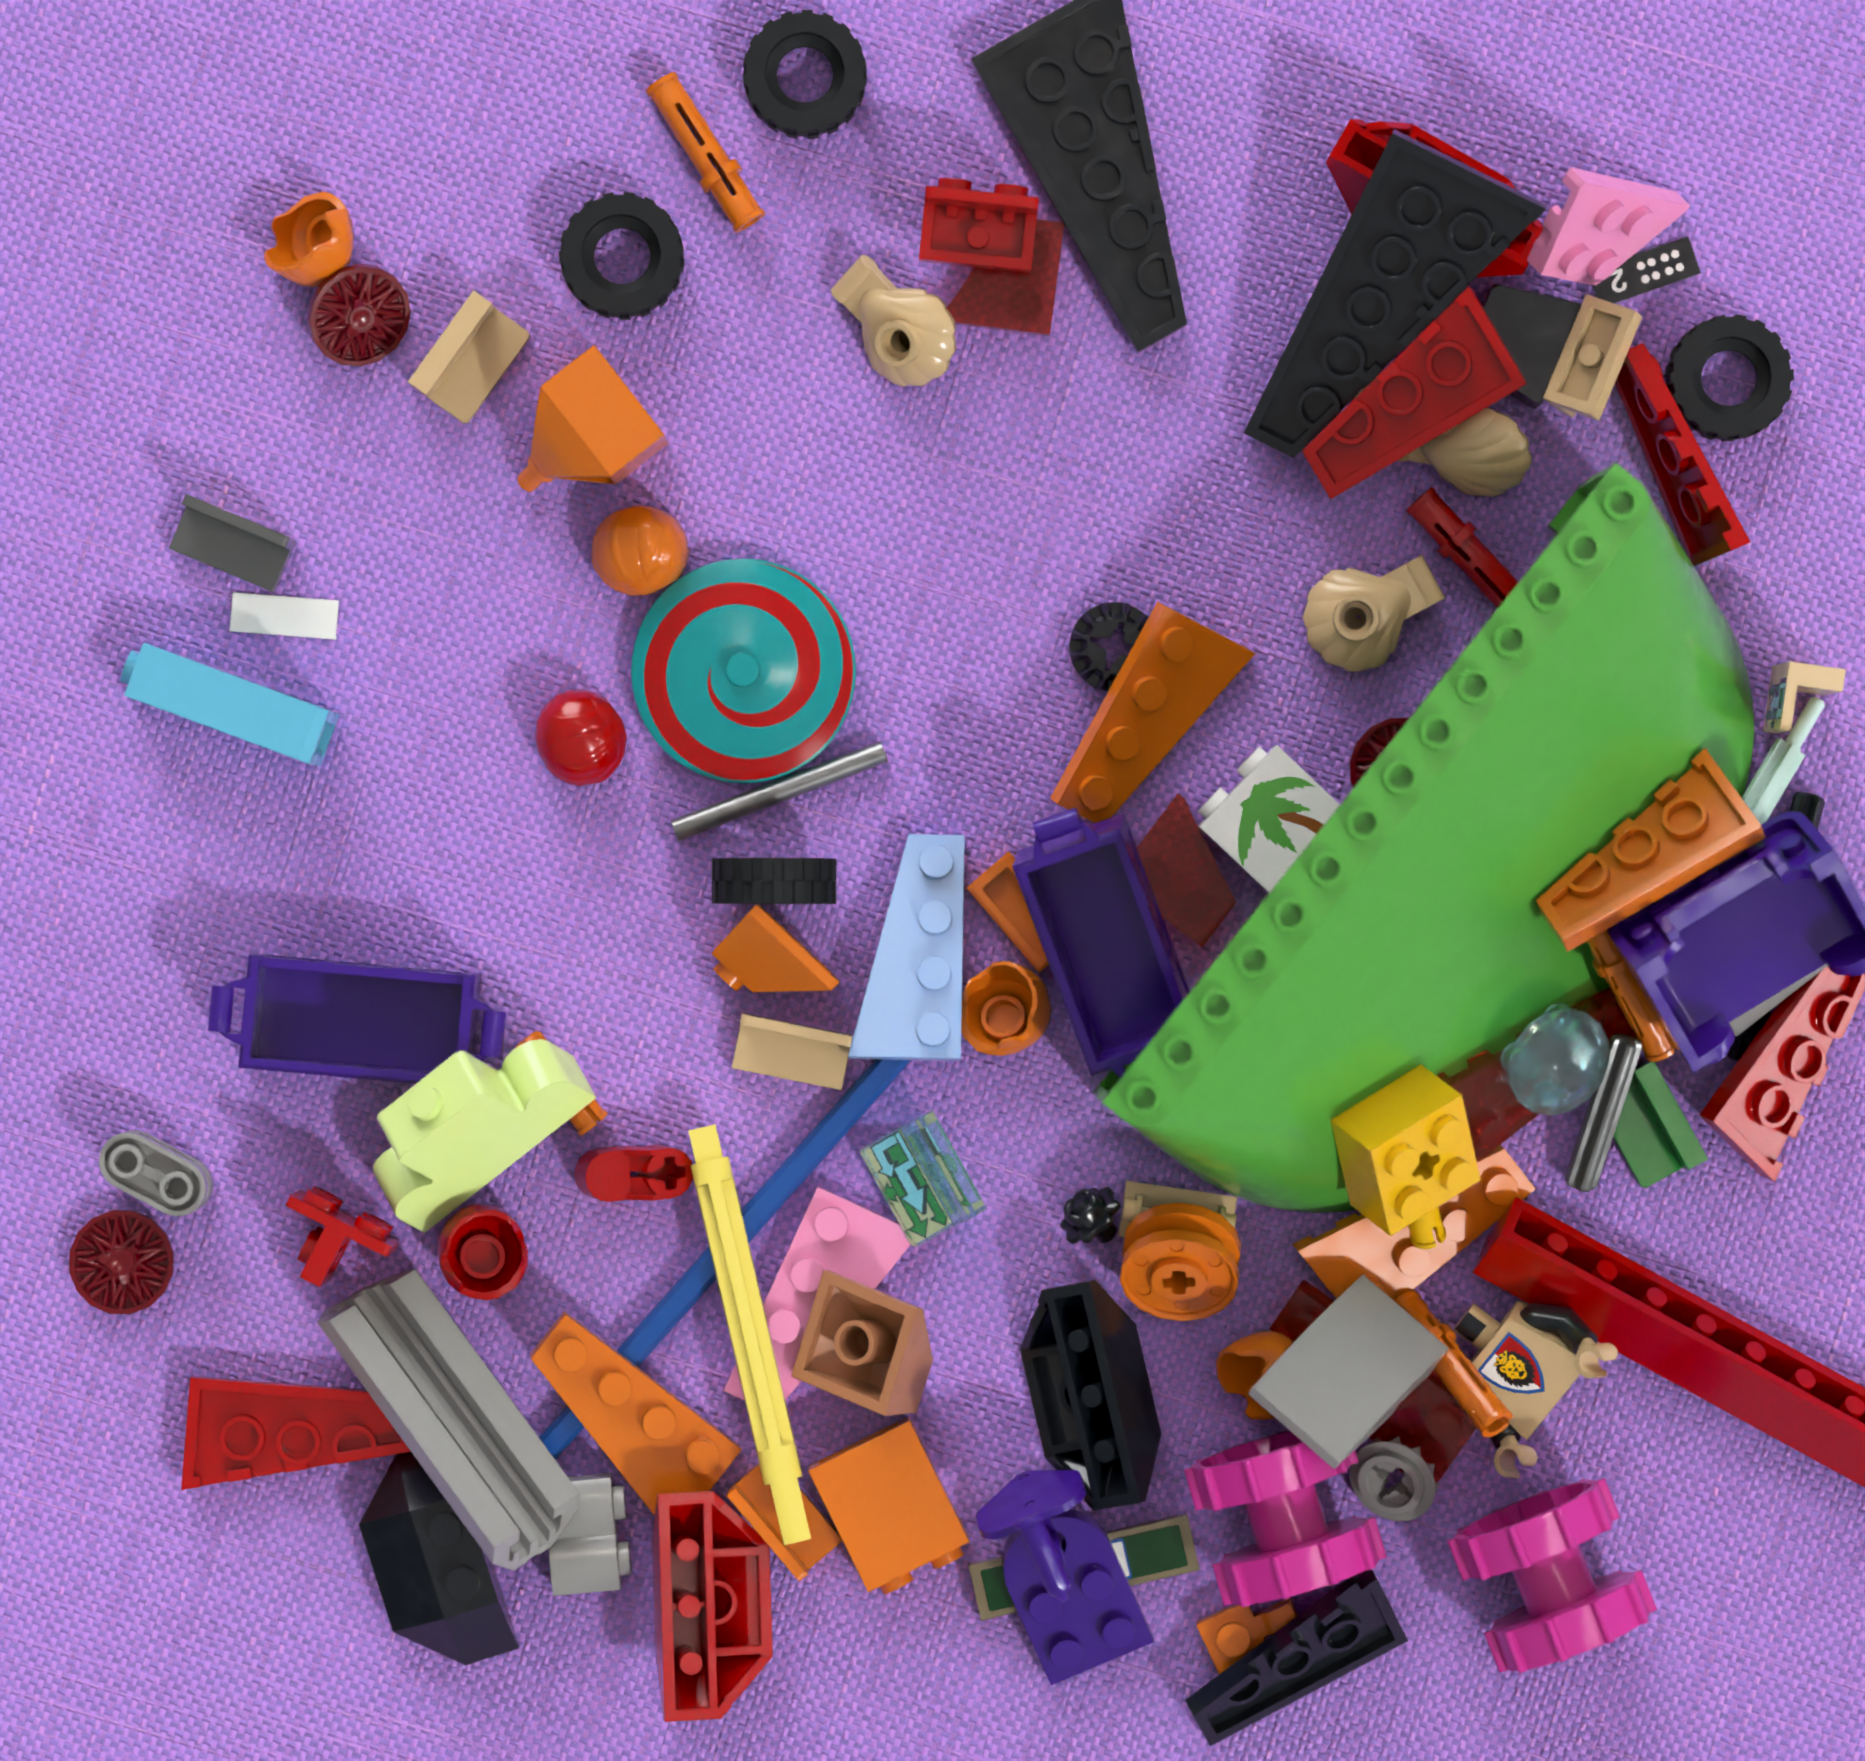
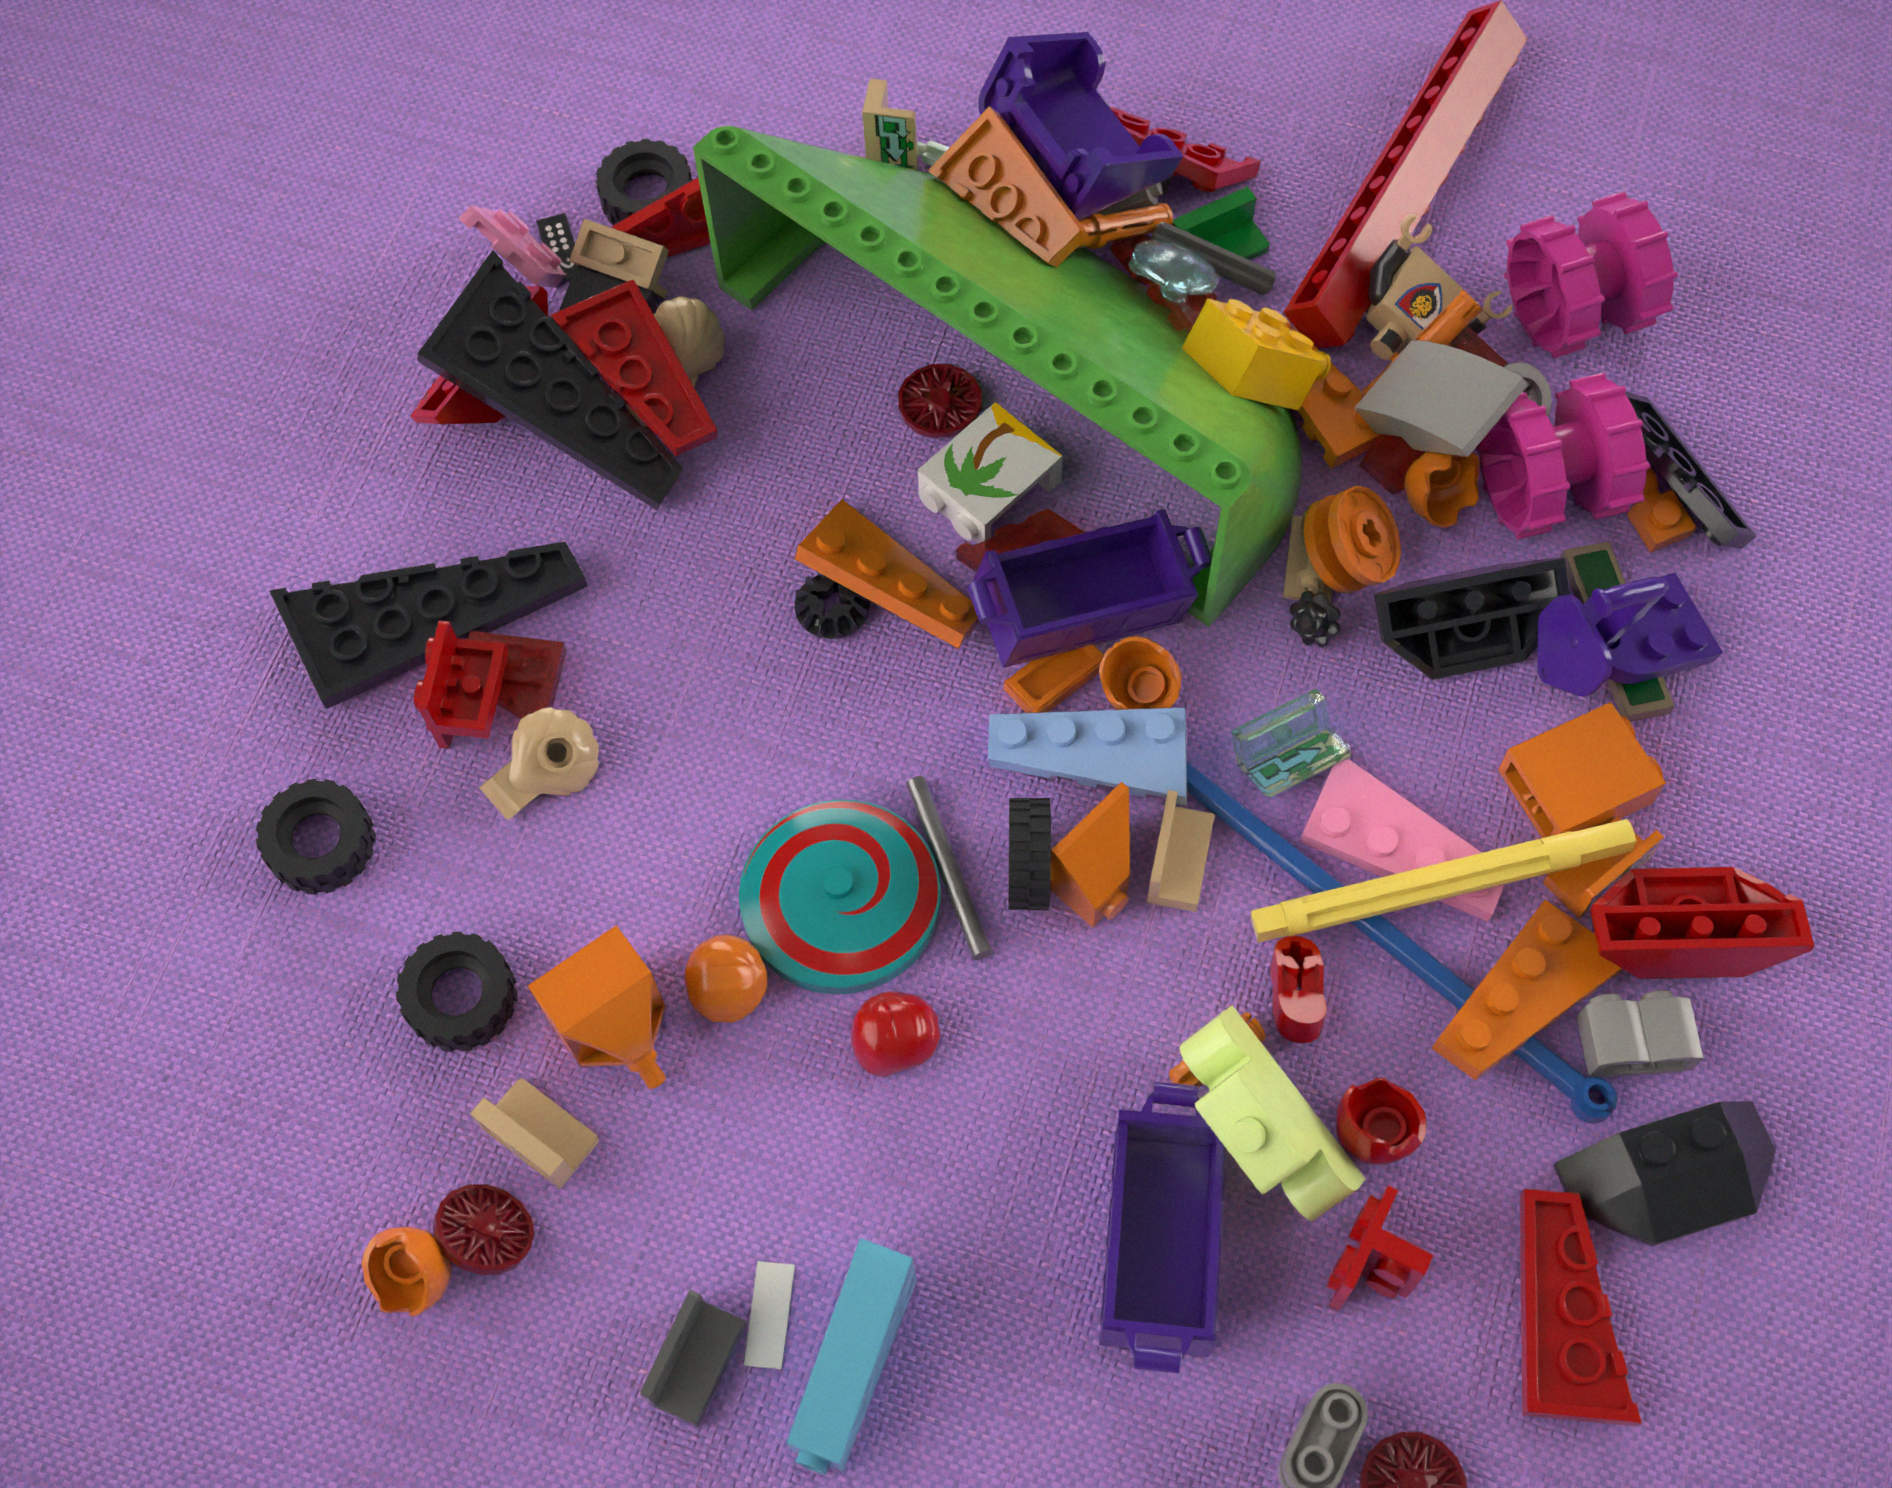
camera: 85 degrees left, 25 degrees down
light grey piece [317,1269,580,1571] -> none
orange pin [646,71,765,233] -> none
nougat slope [791,1270,933,1416] -> none
tan animal [1303,555,1445,672] -> none
red pin [1405,486,1518,608] -> none

